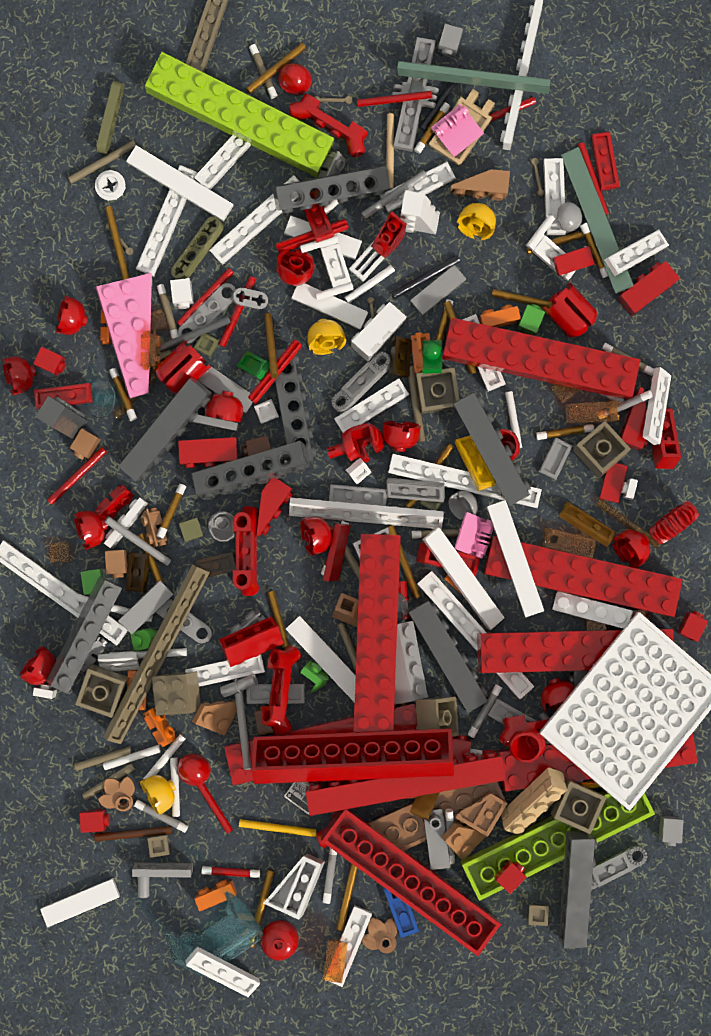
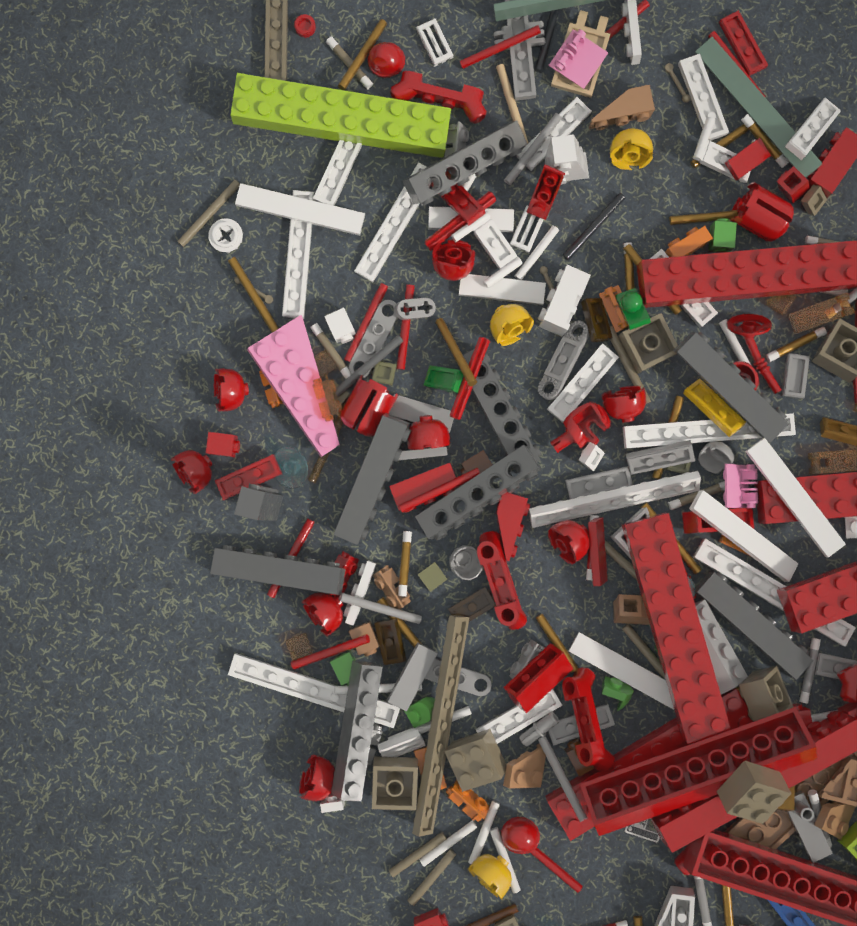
camera: 15 degrees left, 0 degrees up
medium nougat brick [70,428,101,460] -> none
olive beam [97,81,124,154] -> none
medium nougat plate [98,776,135,811] -> none
pearl gold bar [109,368,137,421] -> none
light grey bar [134,799,189,833] -> none
olive beam [171,216,224,280] -> none
yellow bar [239,819,316,837] -> none
white tile [254,399,279,424] -> none
dark tan hinge [314,96,352,104] -> none
light grey tile [410,265,466,316] -> none
pearl gold bar [414,102,450,154] -> none
light grey hair [557,202,582,233] -> none
none -> dark grey brick [210,545,346,595]
none -> red bar [291,634,370,669]
none -> red tile [294,14,316,38]
none -> red bar [399,468,480,513]
none -> white tile [416,19,453,67]
none -> dark tan brick [717,761,792,824]
none -> red dish [727,314,782,394]
none -> red brick [777,166,810,203]
none -> dark tan plate [801,184,827,216]

